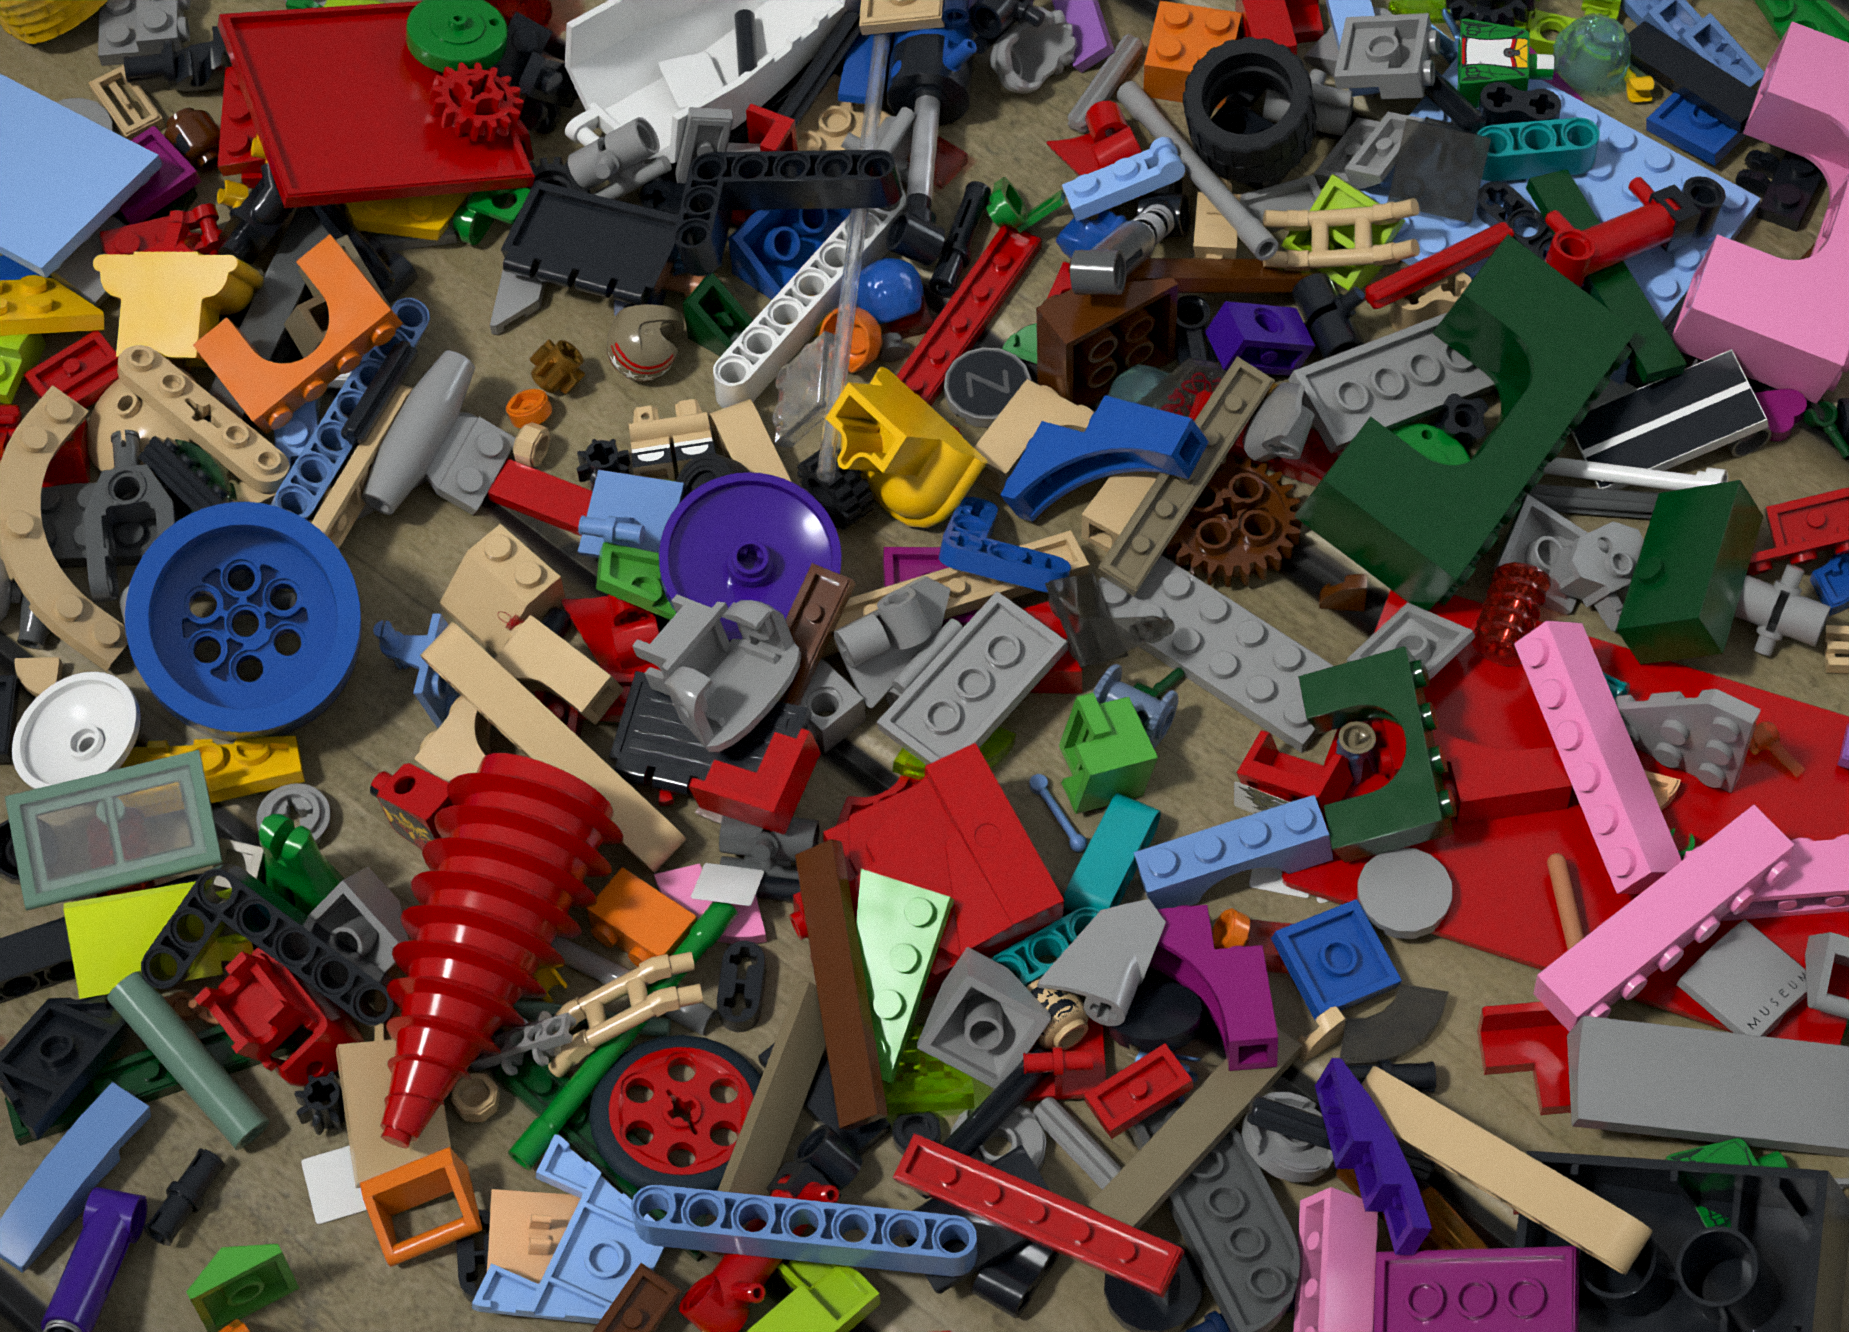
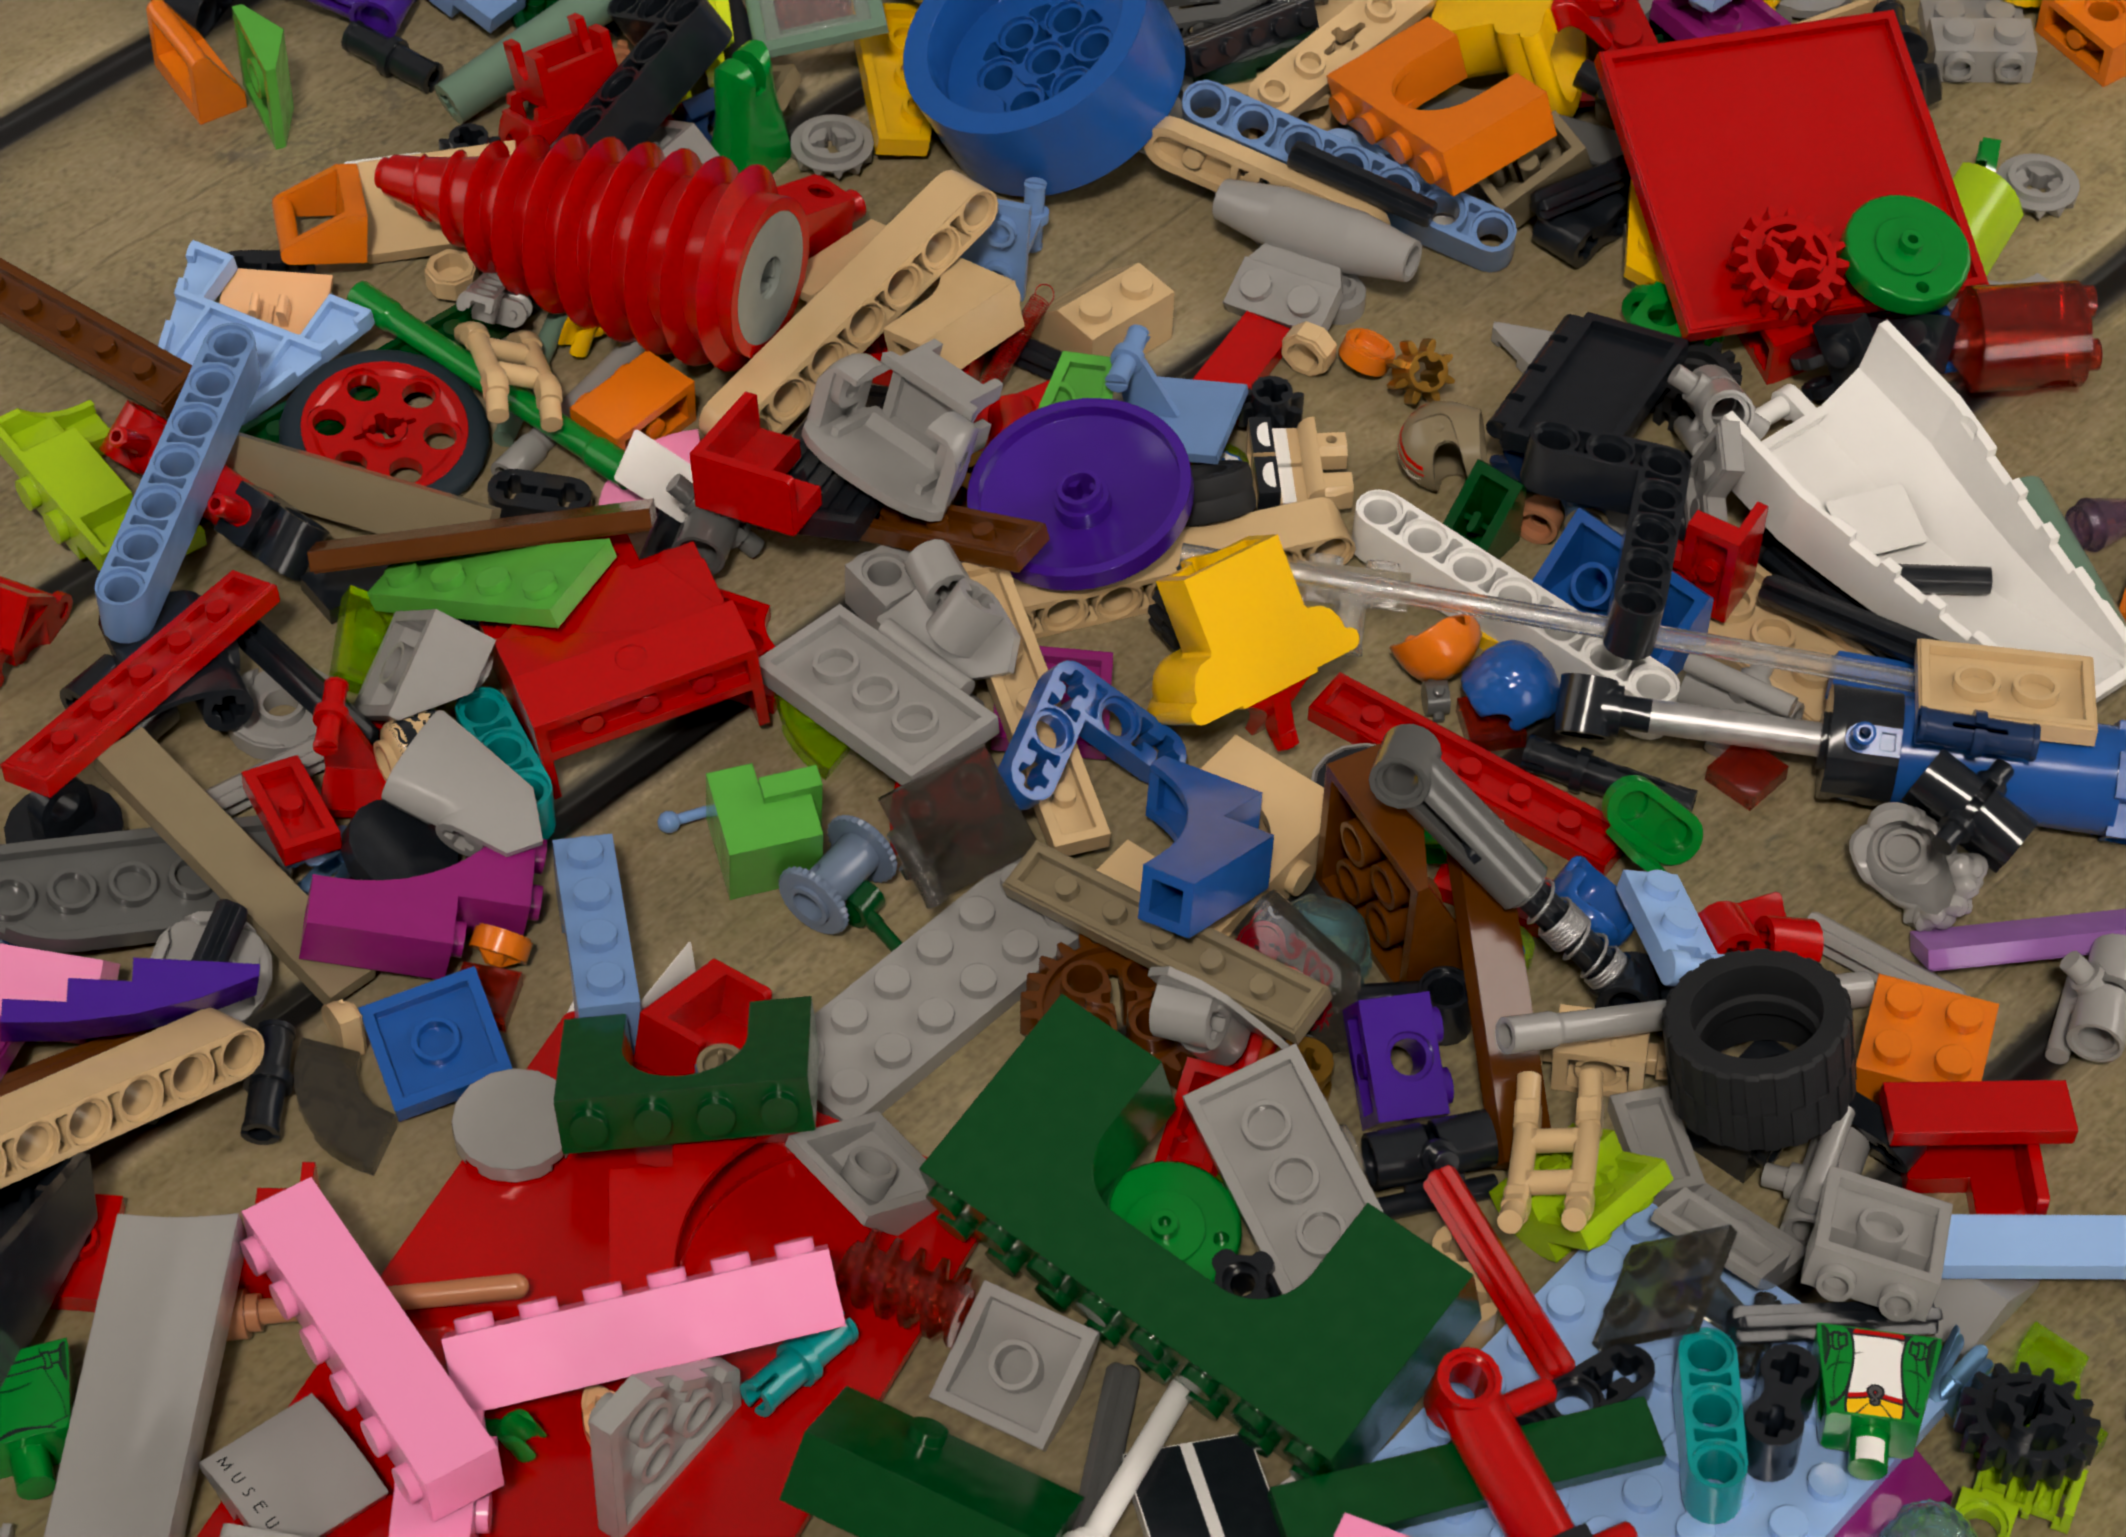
camera: 90 degrees right, 10 degrees down
black tile [892,1108,941,1155] -> none
teal beam [1063,793,1161,912] -> none
light grey hinge [1548,521,1644,632] -> none

